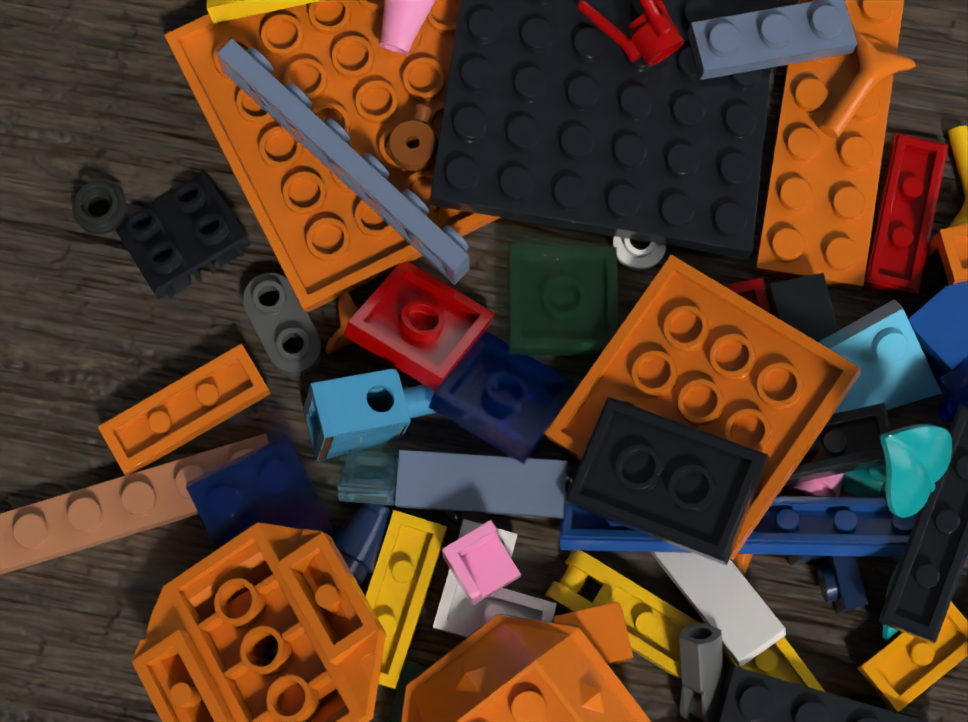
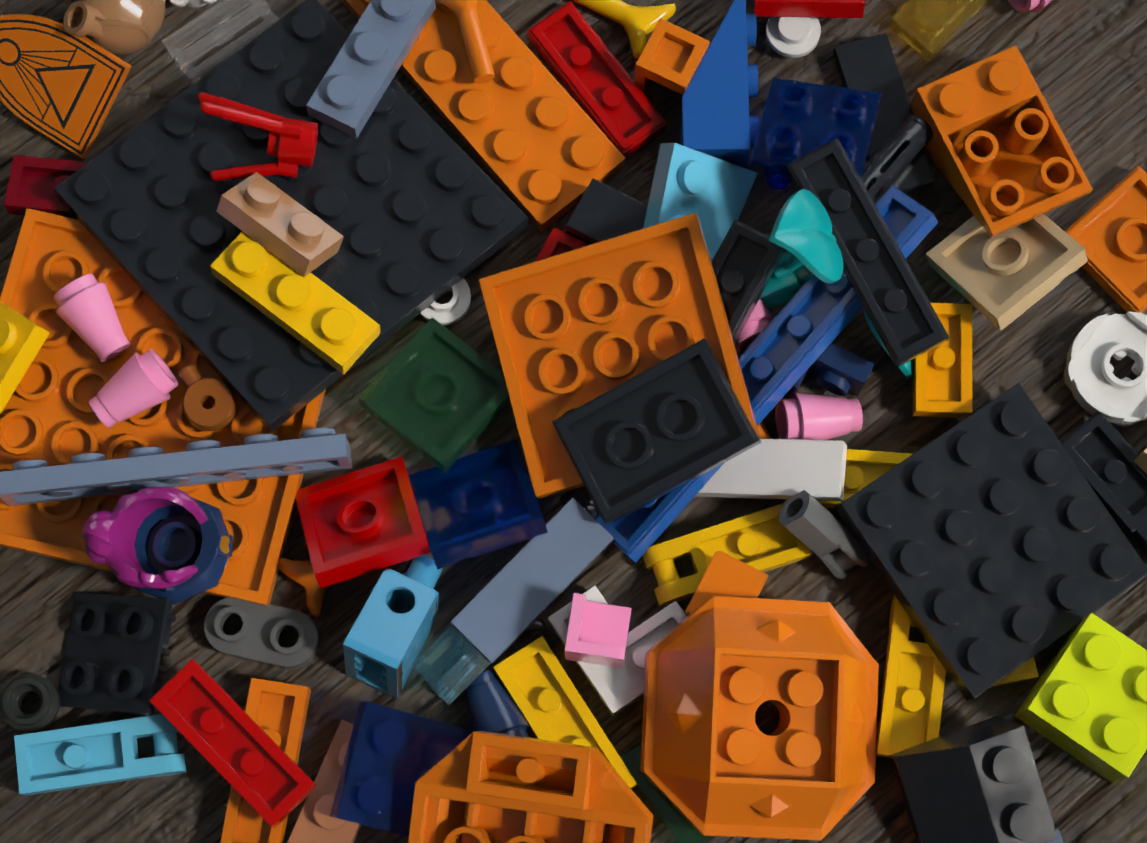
camera: 50 degrees left, 0 degrees up
none -> medium azure plate [14,714,186,796]
none -> piece [81,487,233,604]
none -> bright pink cone [89,349,178,428]
none -> red plate [149,659,317,828]
none -> yellow plate [210,231,381,375]
none -> medium nougat plate [216,172,344,277]
none -> bright pink cone [775,392,863,440]

